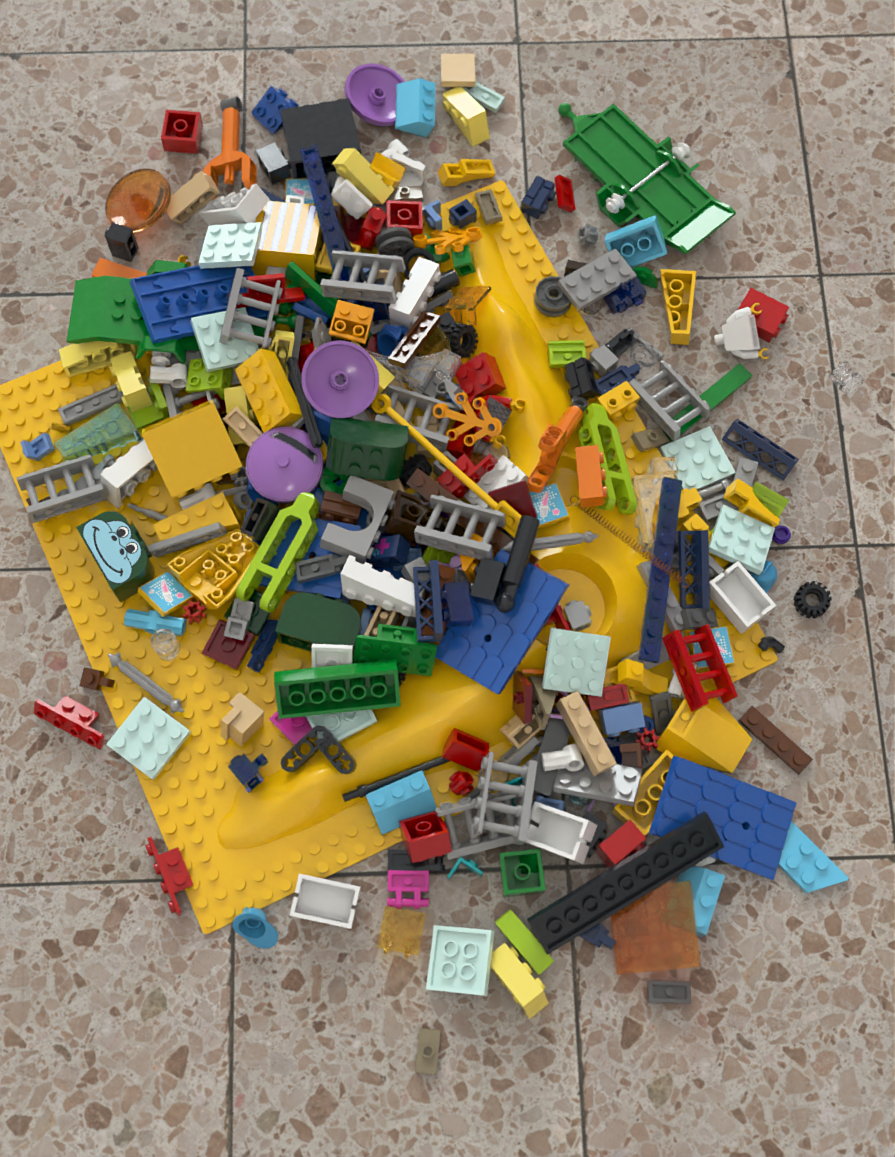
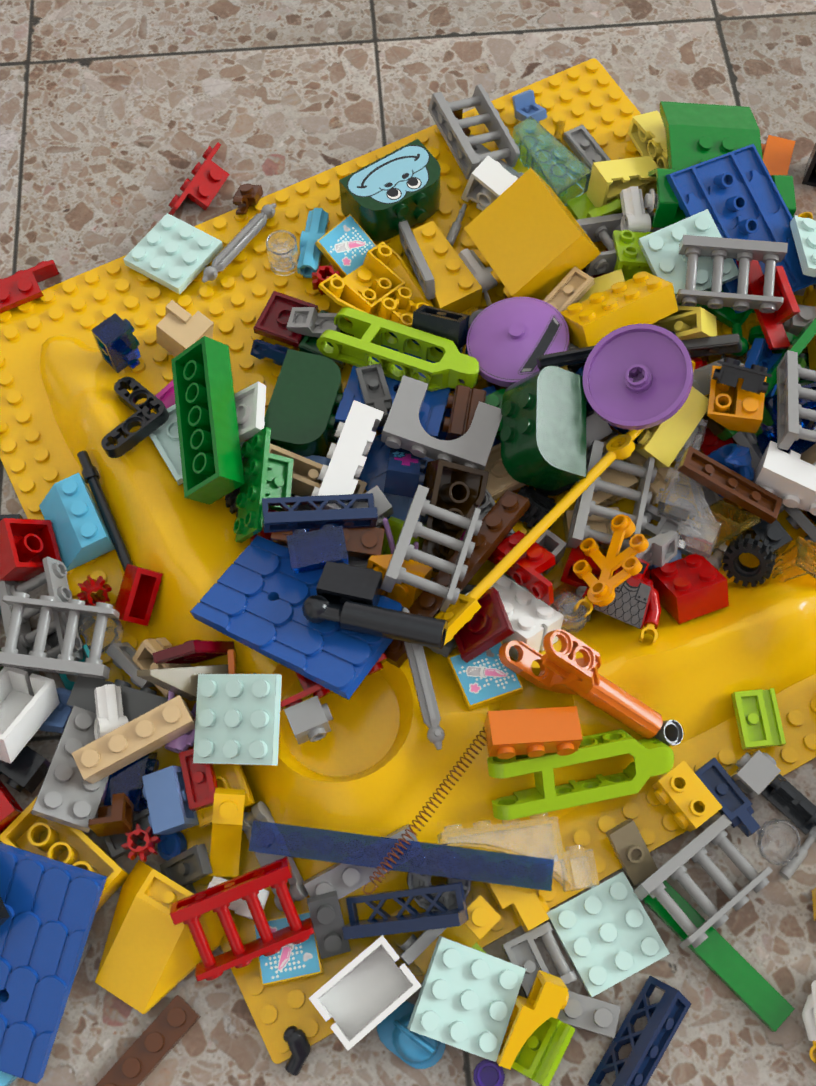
camera: 90 degrees right, 5 degrees down
black brick [564,357,599,400] -> none
none -> black hinge [712,357,772,395]

